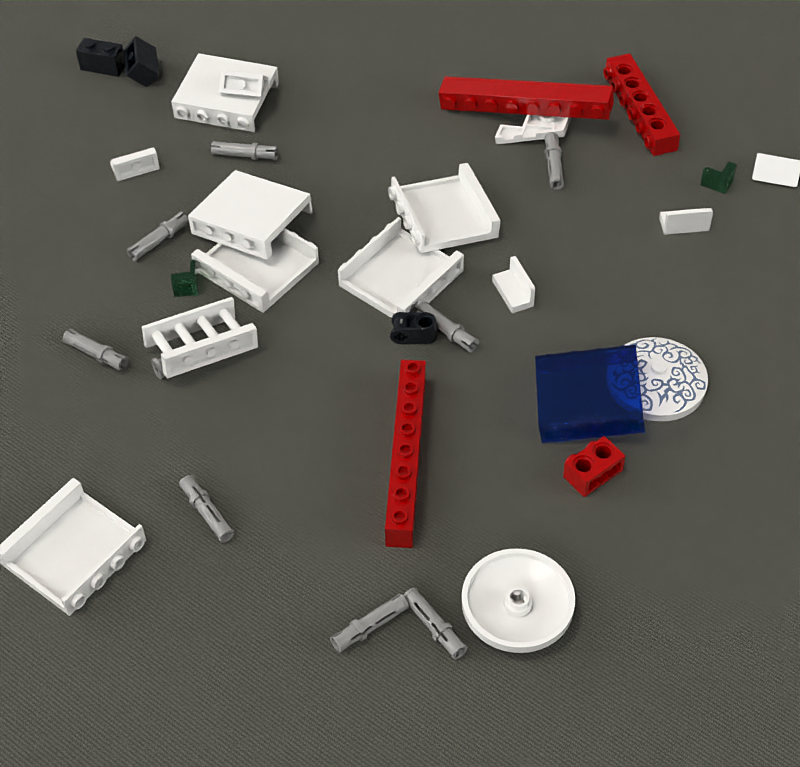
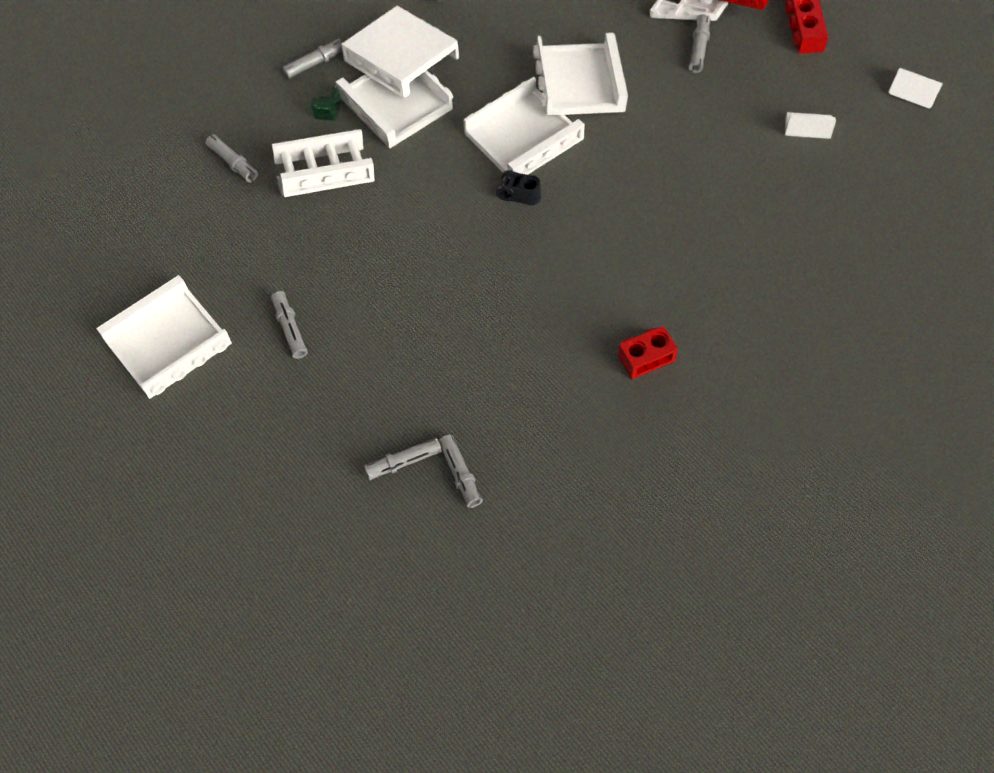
camera: 15 degrees right, 10 degrees up
red brick [385,360,426,548] -> none
light grey pin [417,302,479,352] -> none
white dish [462,548,575,653] -> none
white panel [492,256,535,314] -> none
clear blue panel [535,345,645,443] -> none
white dish [606,337,708,421] -> none
clear green panel [700,162,737,194] -> none

